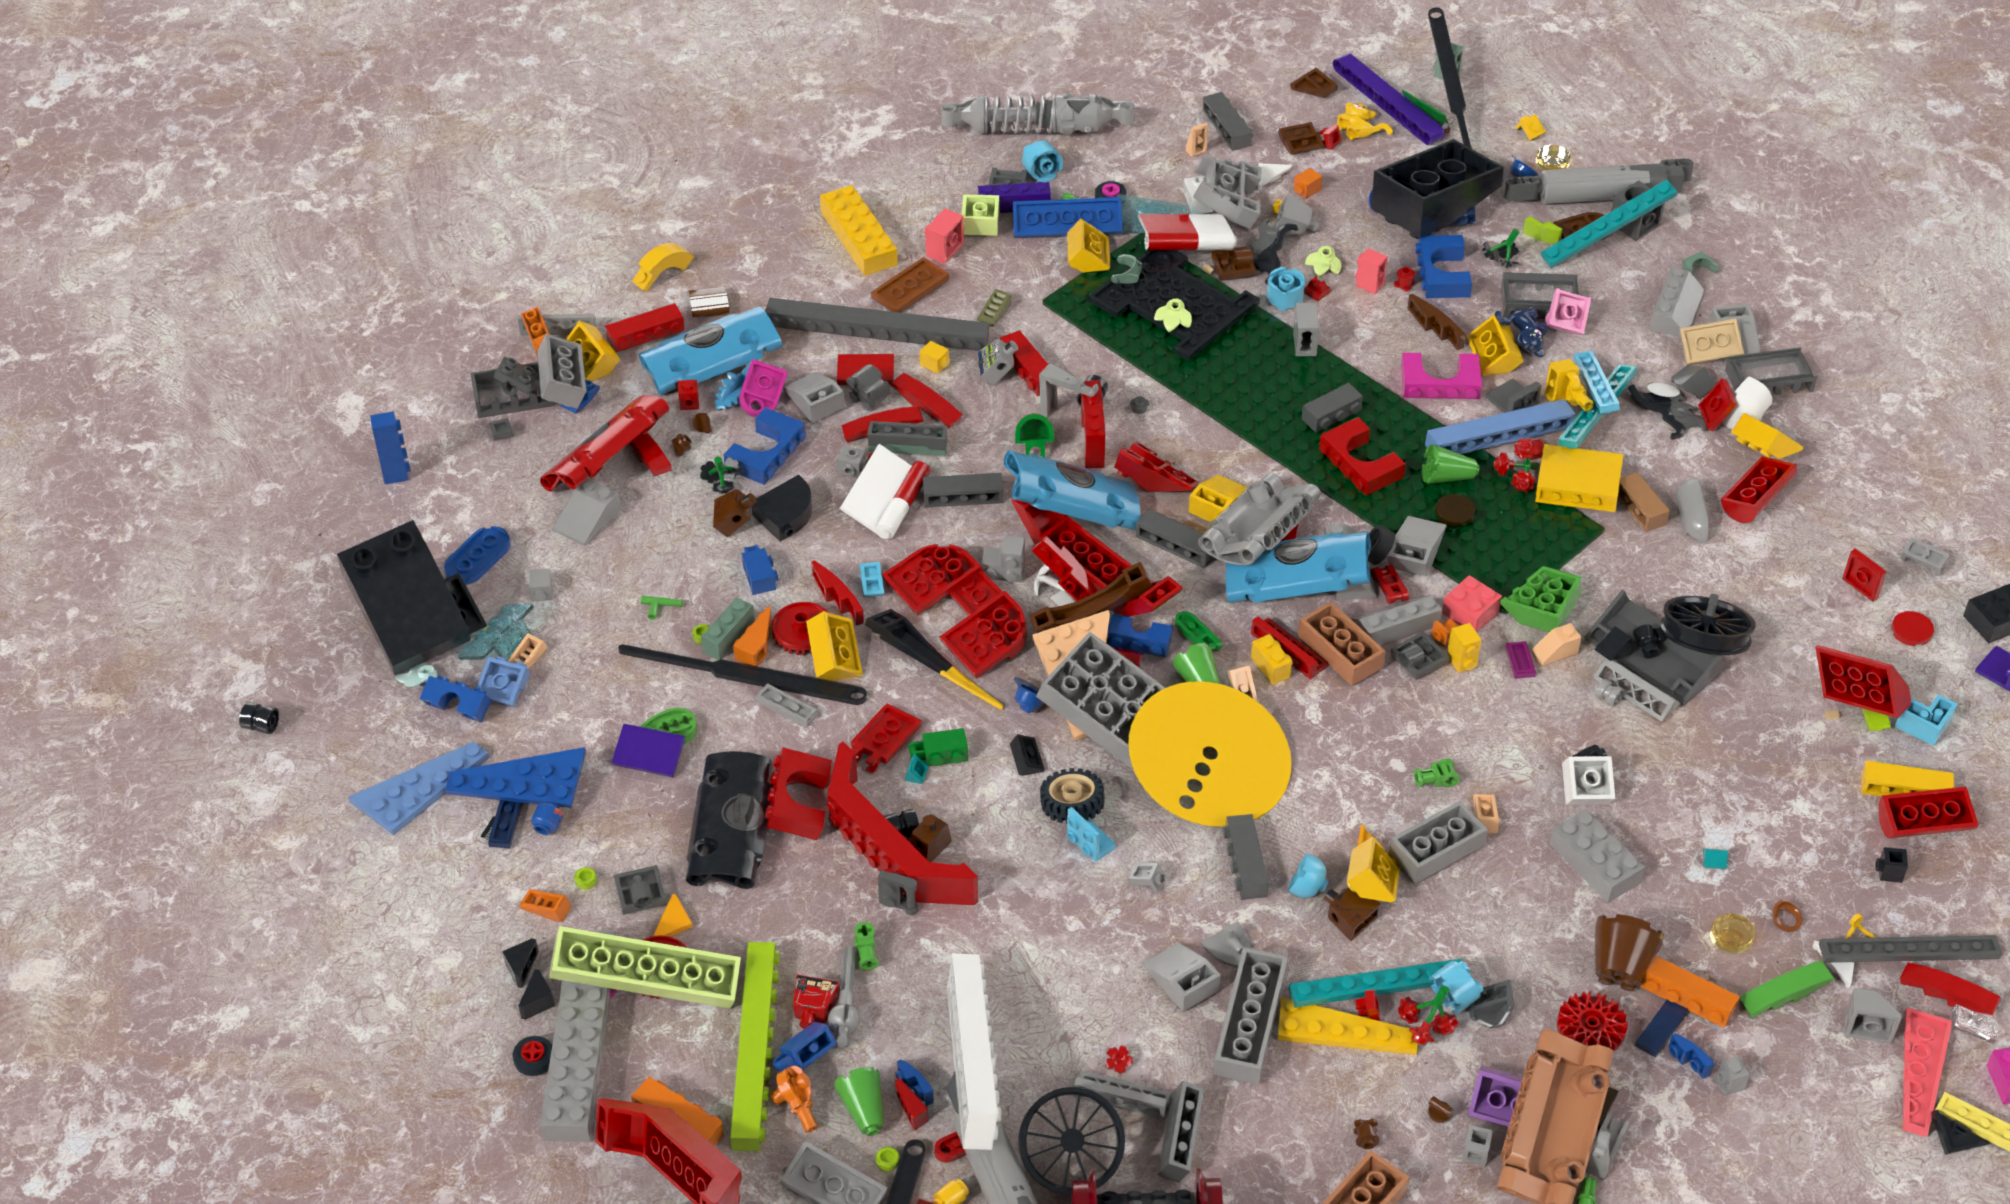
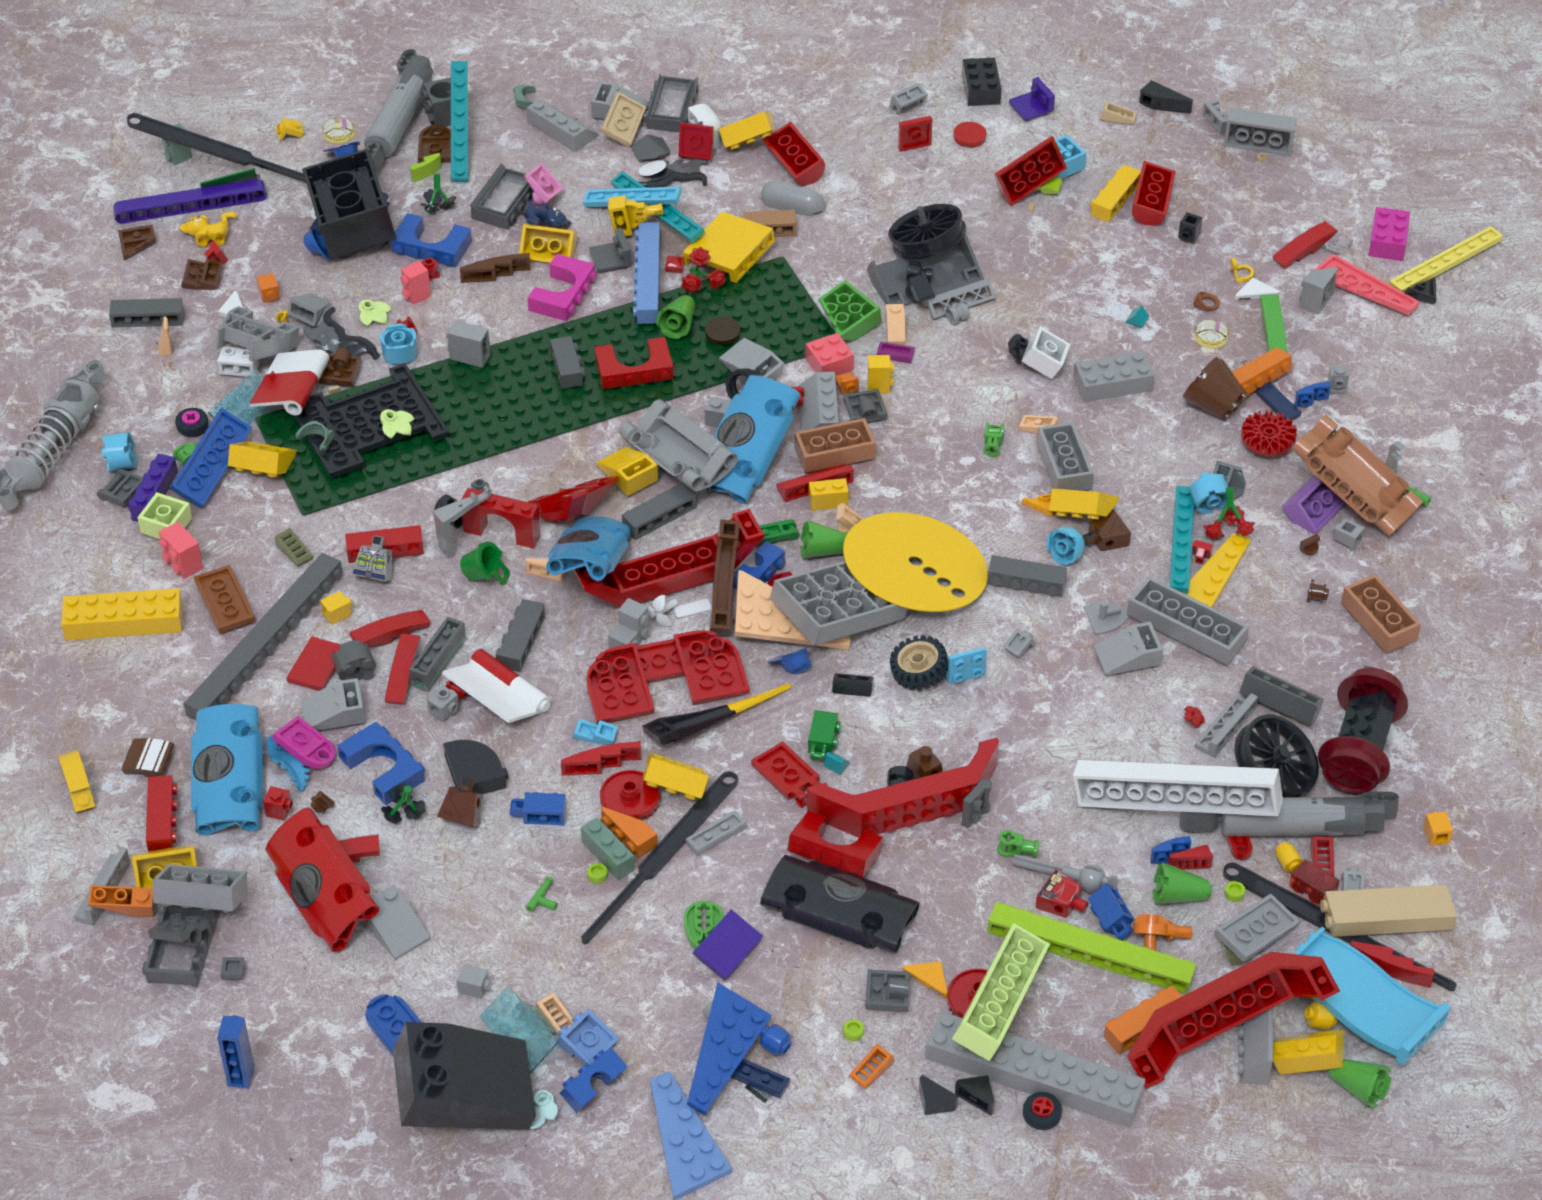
camera: 70 degrees left, 0 degrees up
reddish brown plate [672,434,692,457] -> none
red slope [1031,536,1097,601] -> none
dark grey plate [1819,935,2002,963] -> none

